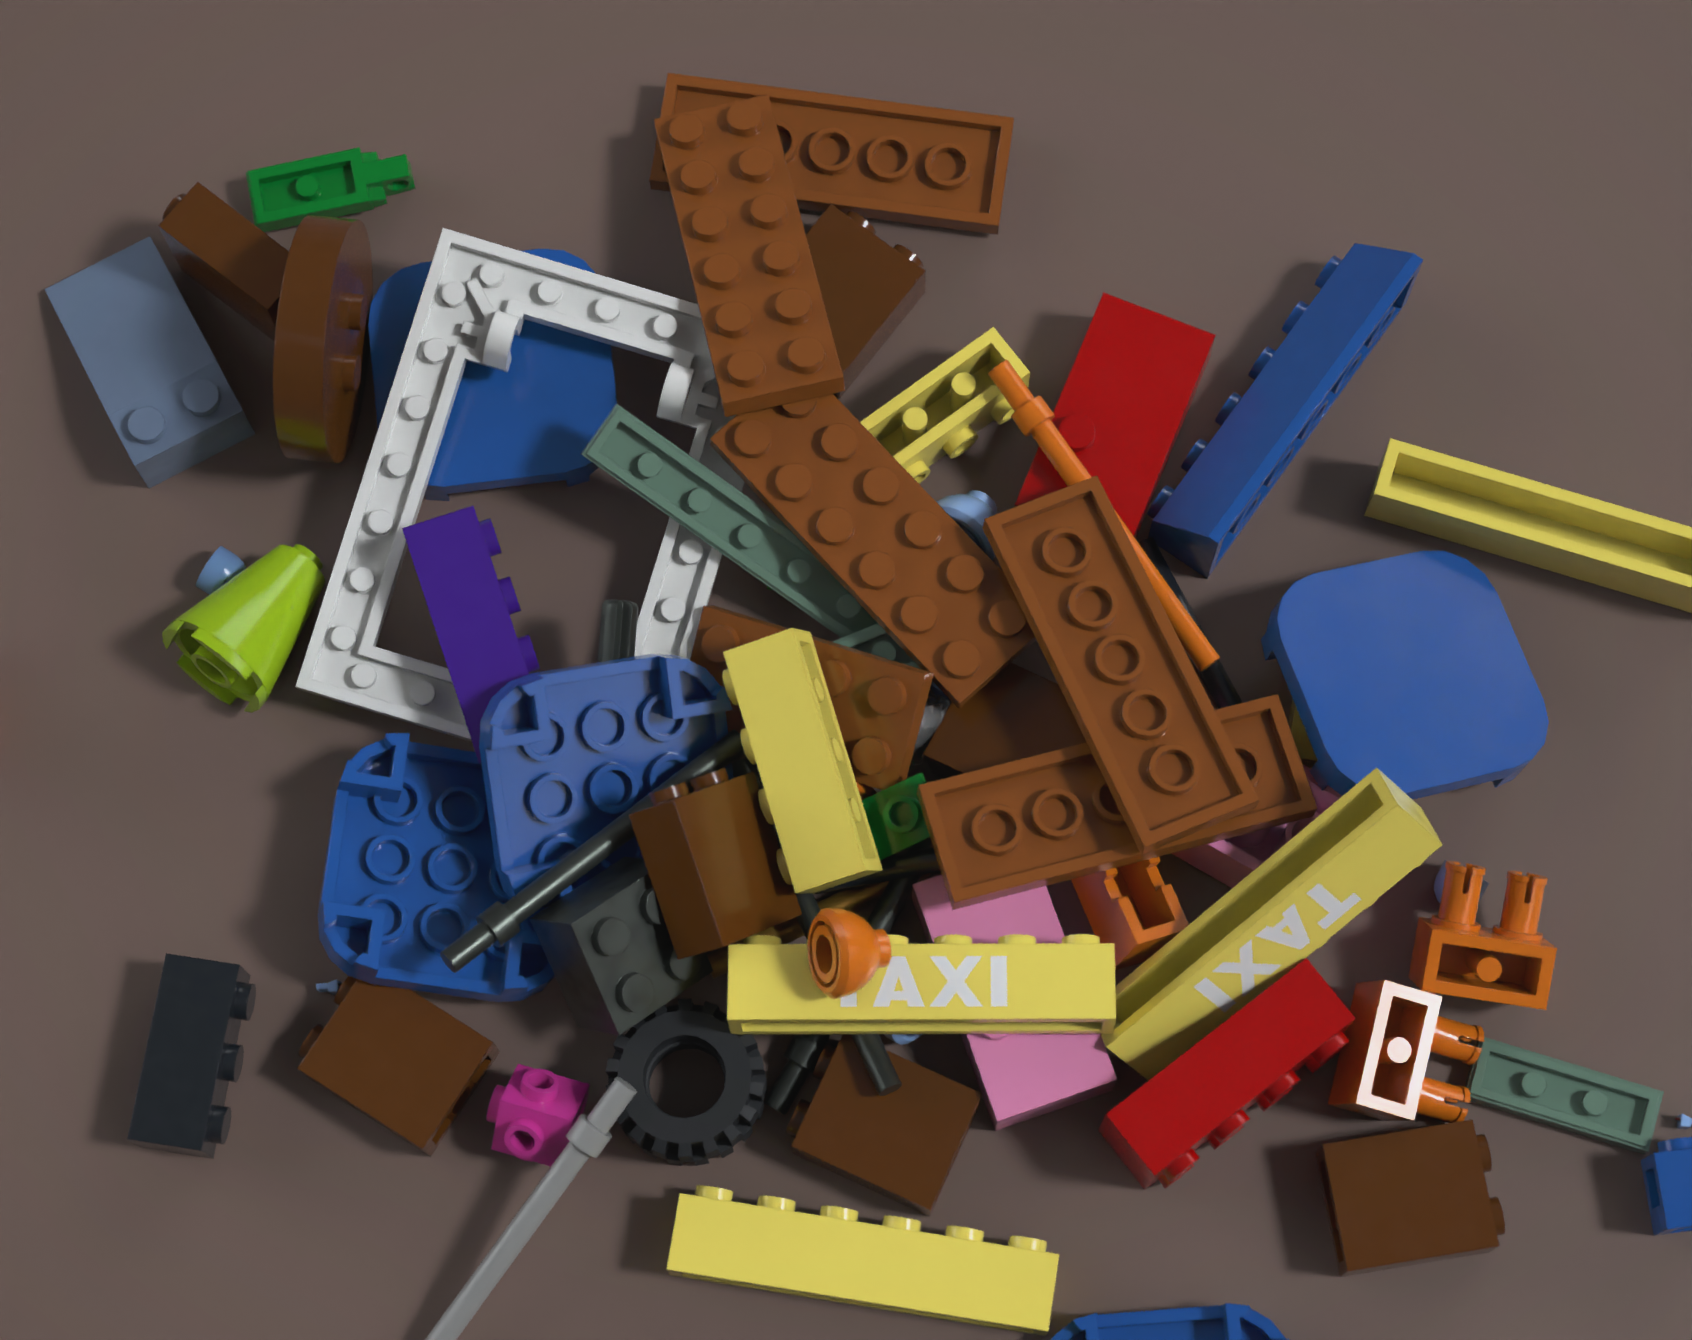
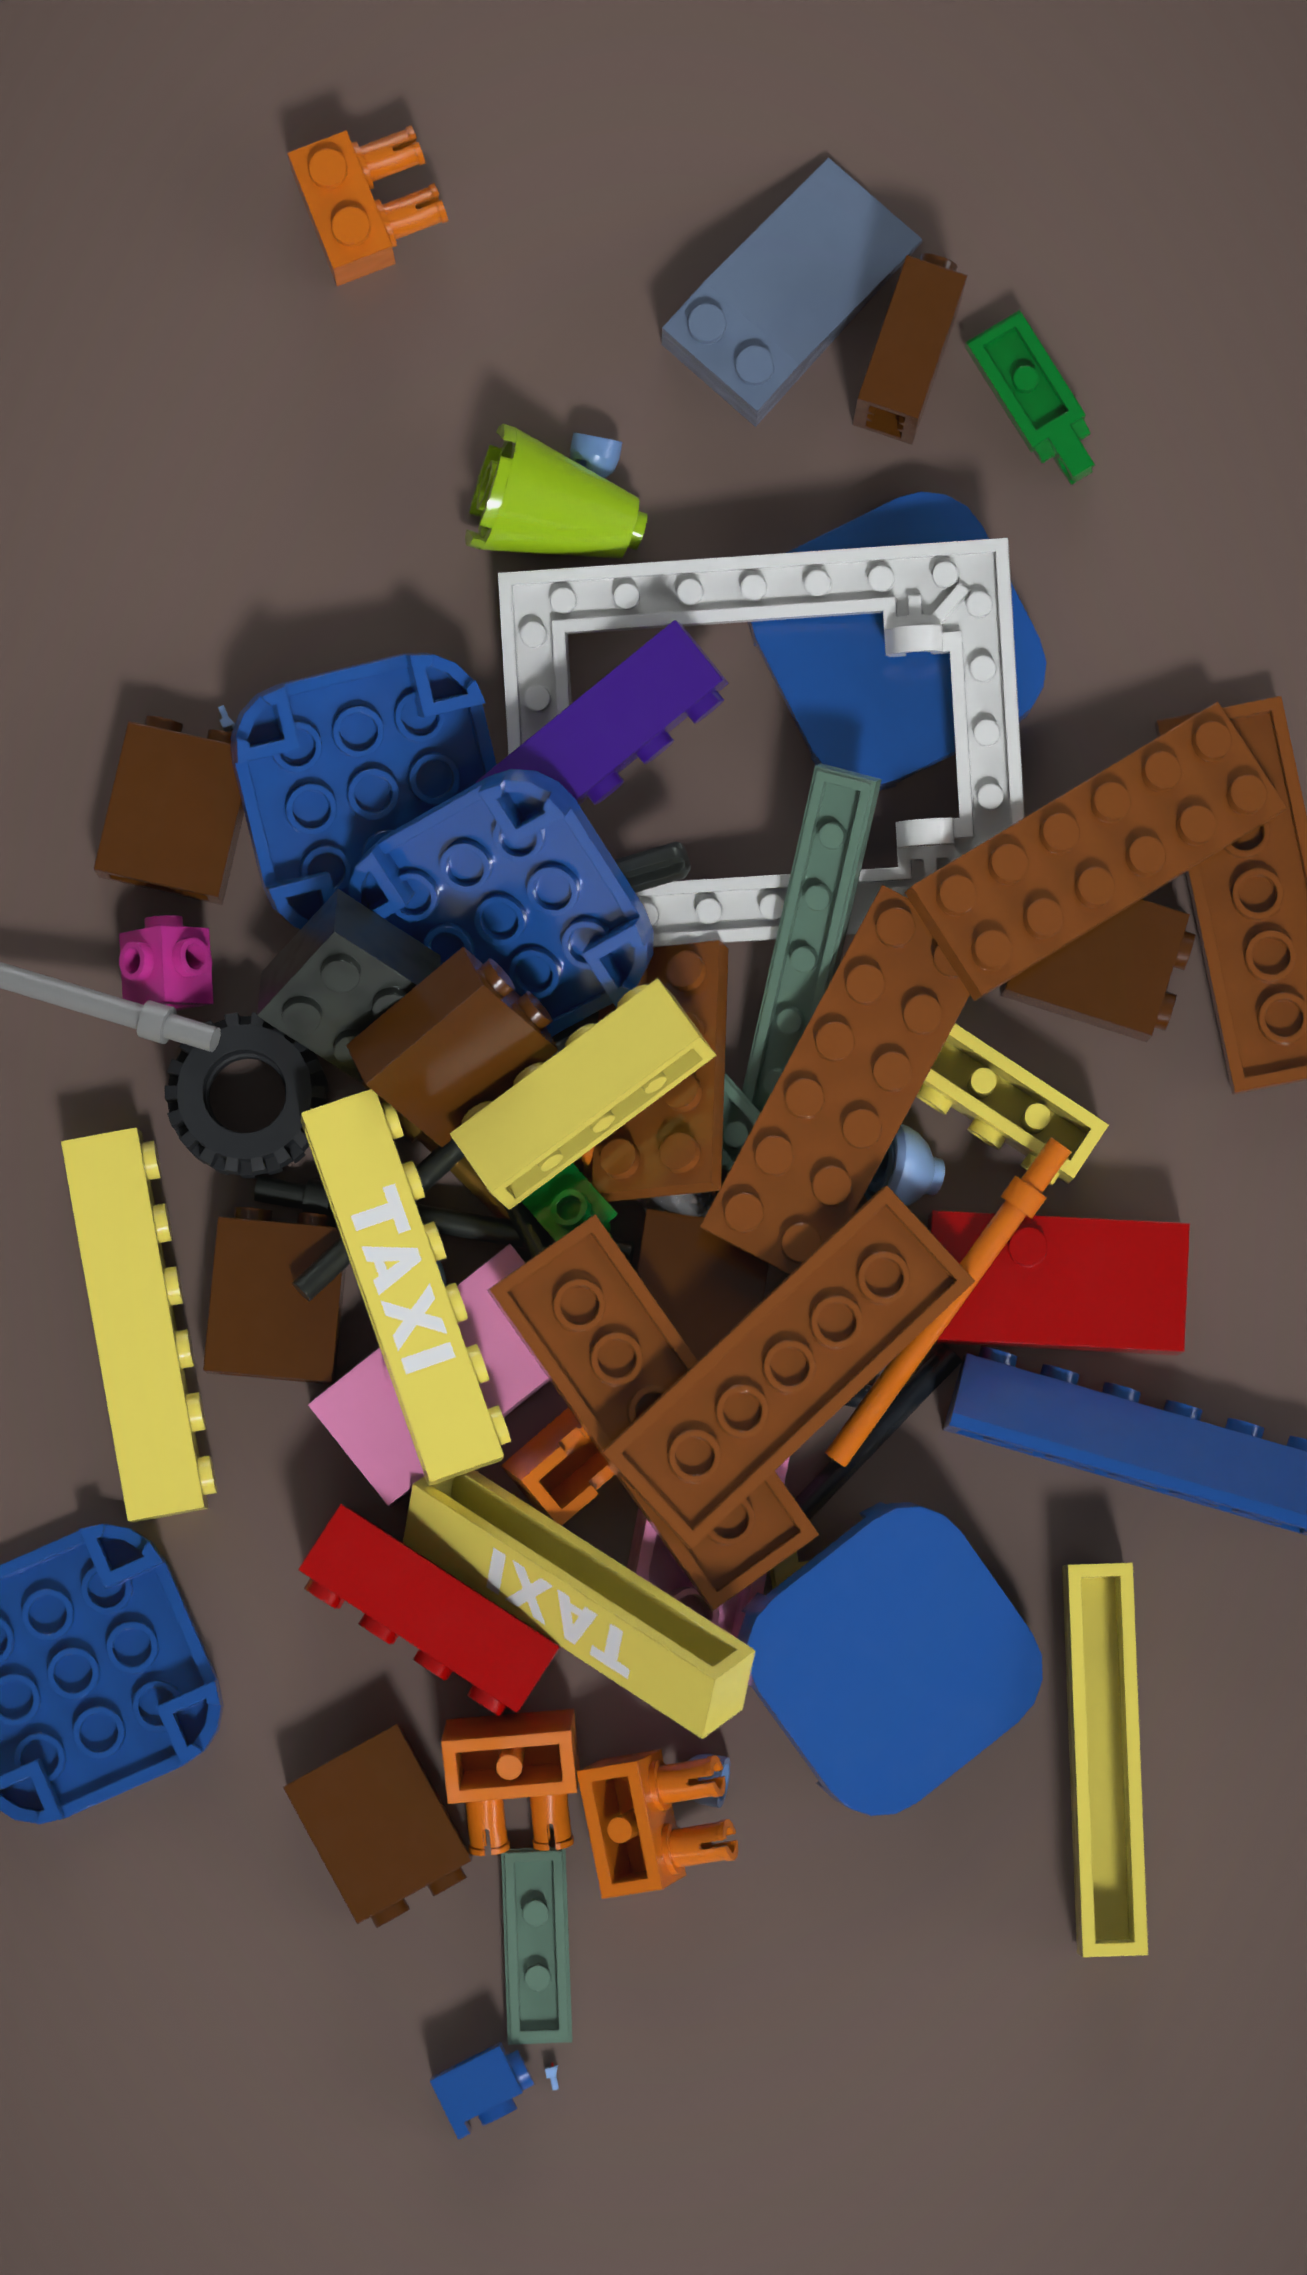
camera: 65 degrees right, 10 degrees up
black brick [127,953,256,1159] -> none
reddish brown brick [273,215,373,463] -> none
pearl dark grey bar [440,730,744,973] -> none
orange brick [808,908,891,999] -> none

